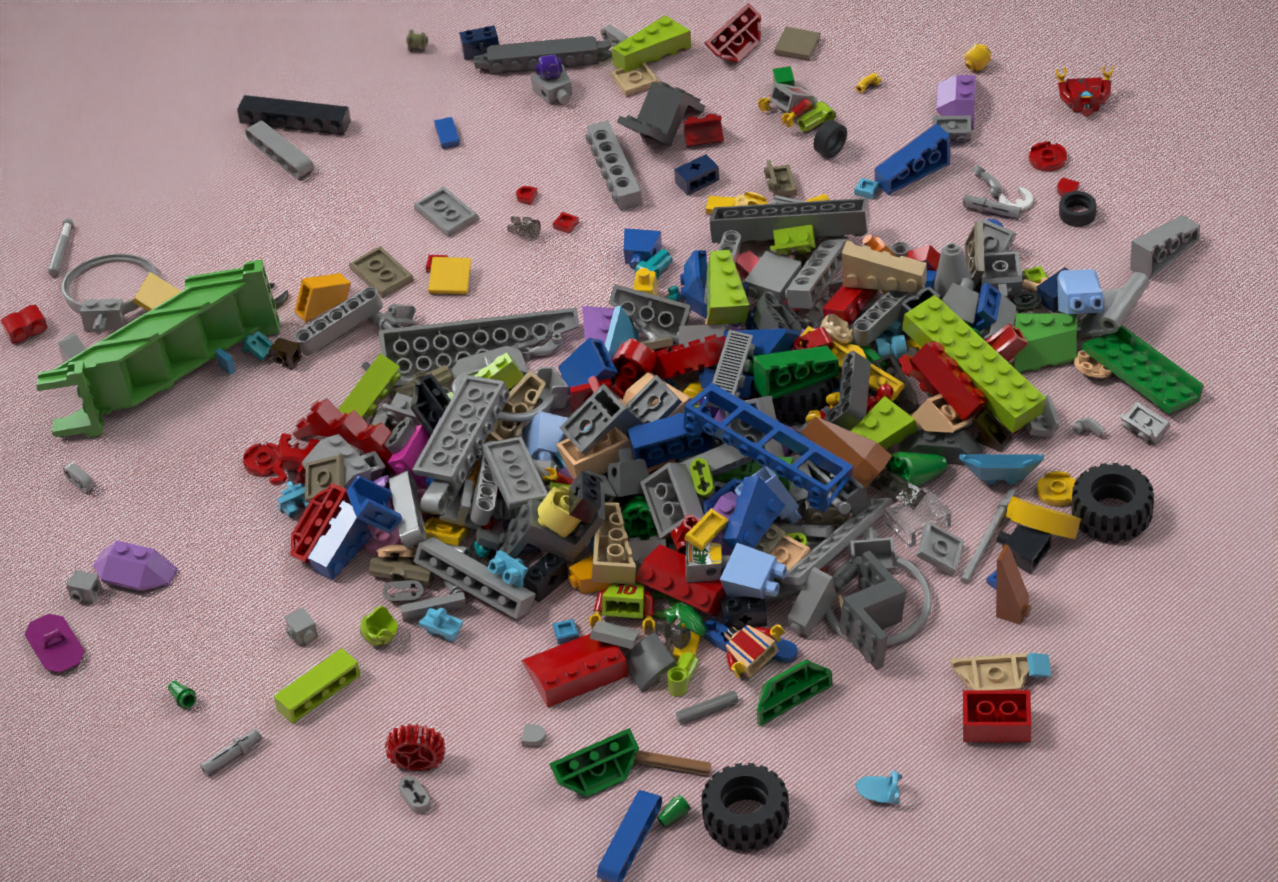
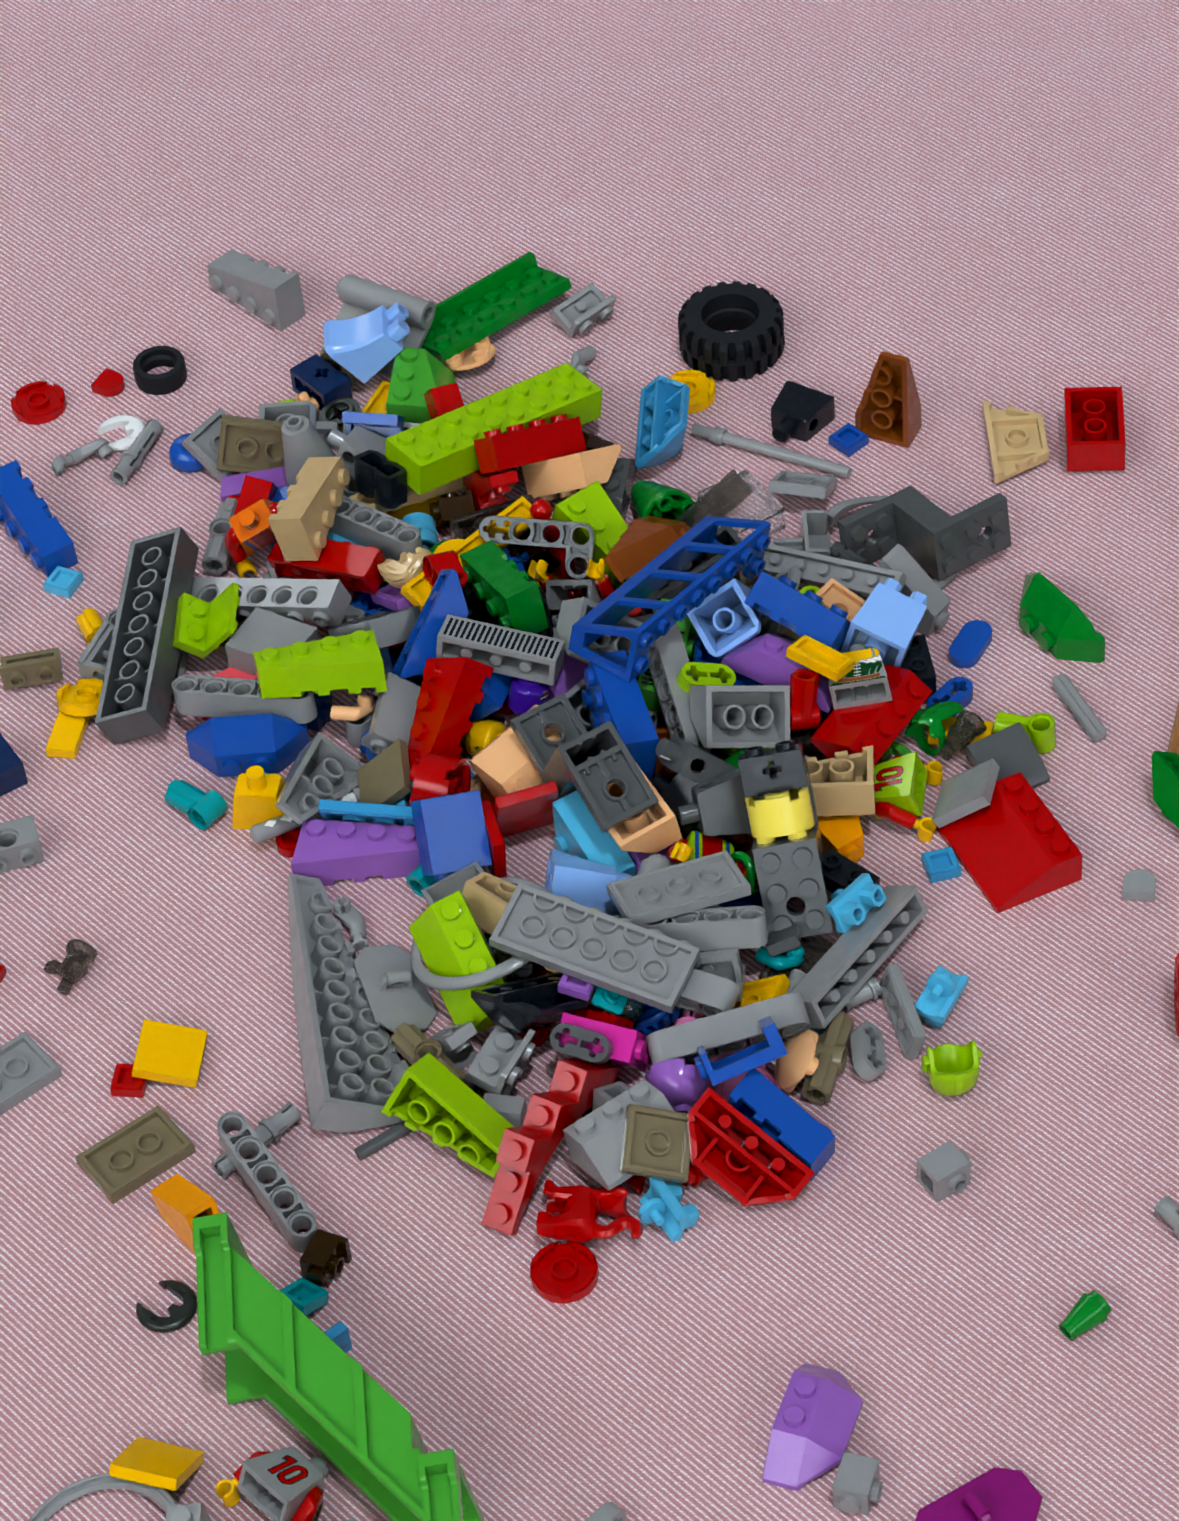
camera: 90 degrees left, 0 degrees up
lime brick [273,648,361,724] -> none
light grey hinge [380,304,417,325] -> none
red tile [552,212,579,234] -> none
blue torso [624,228,662,270] -> none
torso [725,625,787,679] -> none
yellow arch [1006,496,1081,539] -> none
medium azure tile [1027,653,1051,678] -> none

